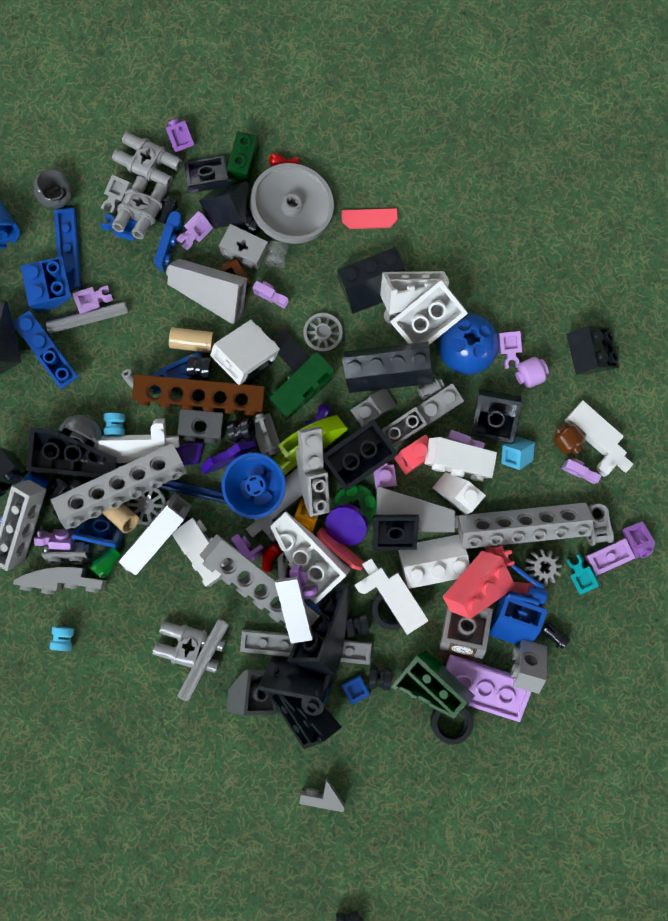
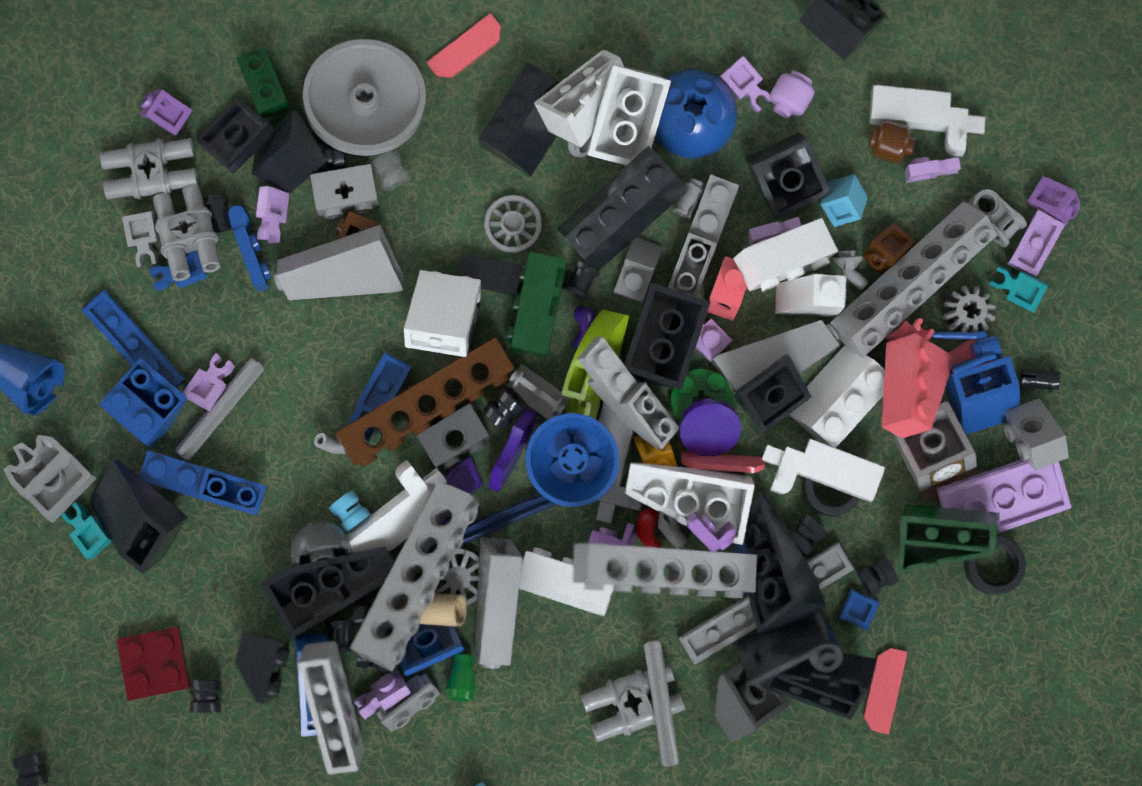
camera: 35 degrees left, 0 degrees up
light grey slope [13,567,107,595] -> none
dark grey hair [33,169,72,209] -> none
tan pin [169,327,215,353] -> none
black wheel [187,355,212,379] -> none
lavender plate [253,281,289,309] -> none
red arm [269,153,300,167] -> none
tile [275,576,313,644] -> none
light grey slope [299,777,344,812] -> none
none -> black bush [562,261,600,301]
none -> light grey plate [832,250,869,291]
none -> reddish brown bracket [863,222,917,275]
none -> coral piece [863,648,908,734]

